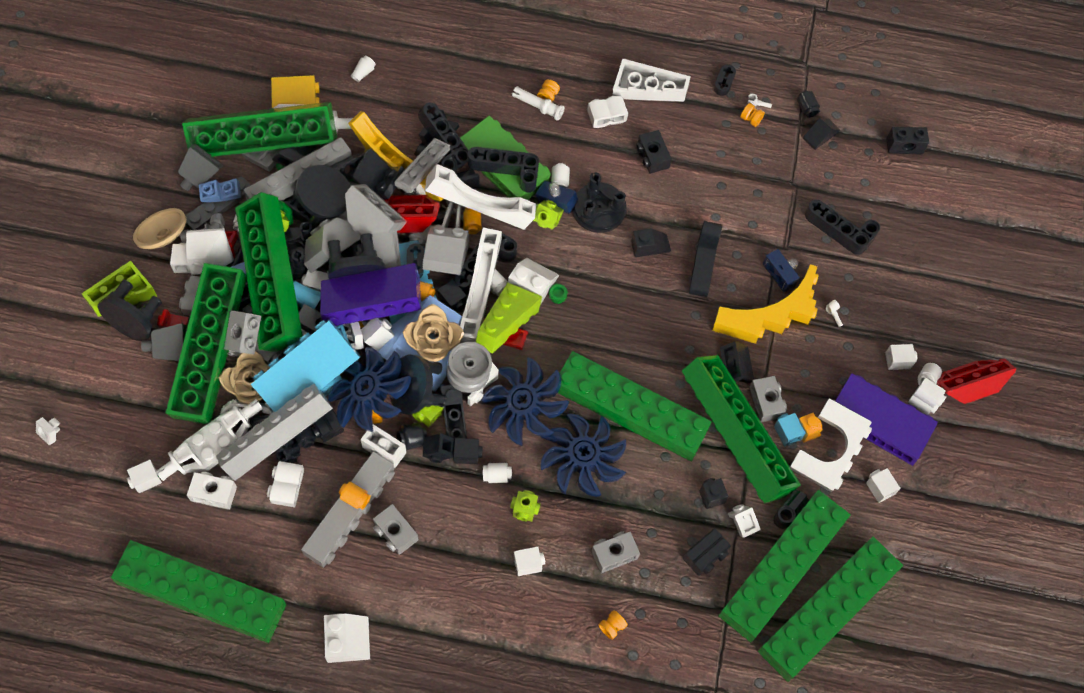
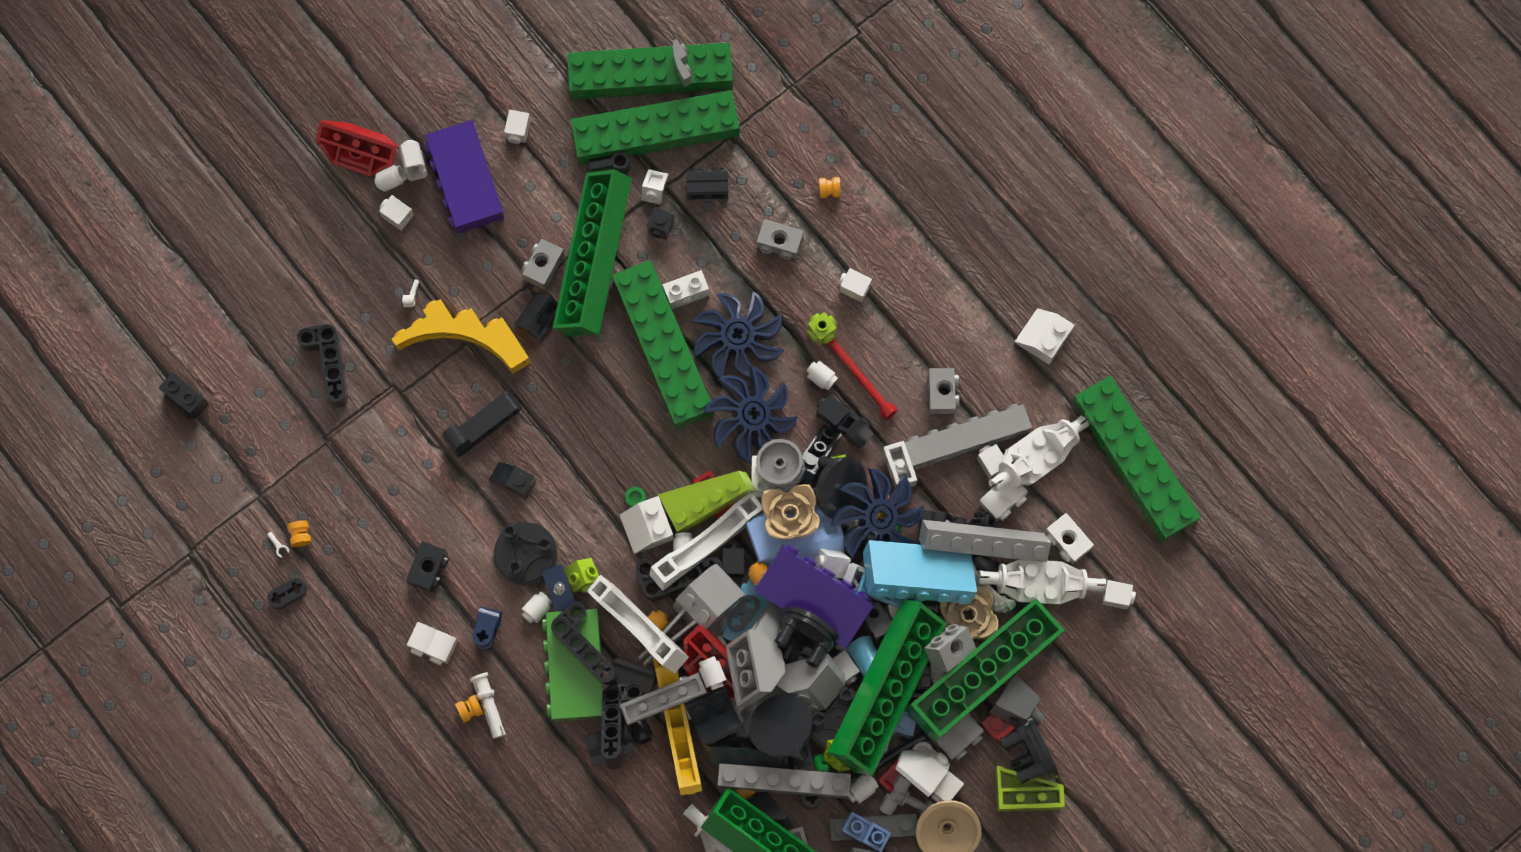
camera: 135 degrees left, 10 degrees up
white tile [36,417,60,445] -> none
light orange brick [339,481,371,510] -> none
black head [396,422,427,450] -> none
white wedge [612,59,691,102] -> none
dark blue piece [763,249,800,292] -> none
medium azure brick [774,413,806,447] -> none
white arch [790,399,872,492] -> none
black brick [797,90,820,118] -> none
light orange brick [799,413,822,443] -> none
black slope [803,118,840,150] -> none
none -> dark blue piece [473,607,502,650]
none -> white brick [663,270,709,310]
none -> light grey slope [673,39,693,87]
none -> white brick [699,656,726,690]
none -> red piece [828,339,898,421]
none -> white brick [977,444,1004,480]
none -> white plate [989,416,1089,492]

